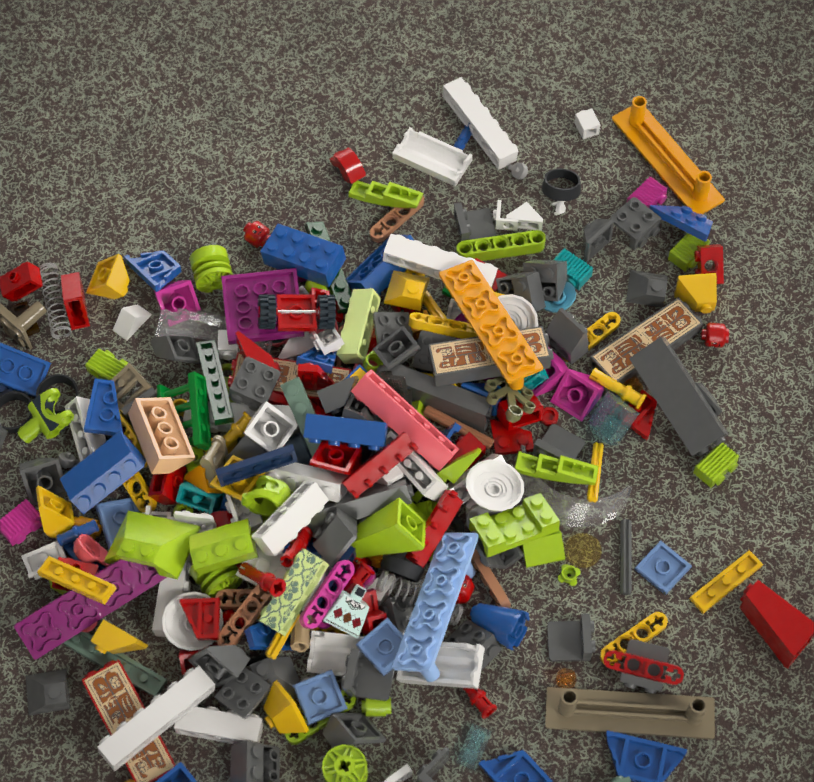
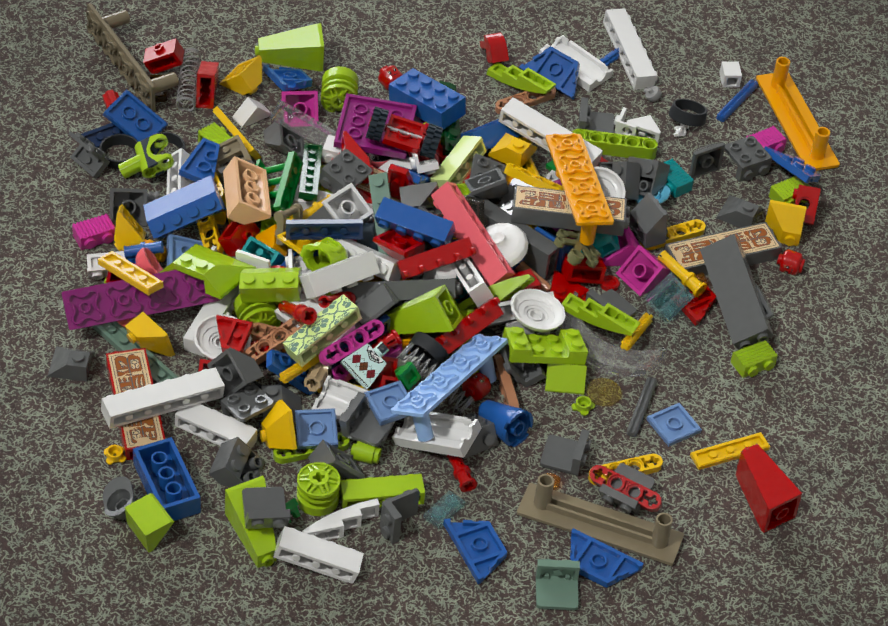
camera: 10 degrees right, 15 degrees down
none -> yellow tile [213,106,262,160]
none -> lime slope [255,23,324,72]
none -> lime brick [340,474,425,509]
none -> green tile [394,362,421,390]
none -> white hat [486,223,529,267]
none -> blue wing [519,46,580,100]
none -> blue axle [716,79,758,122]

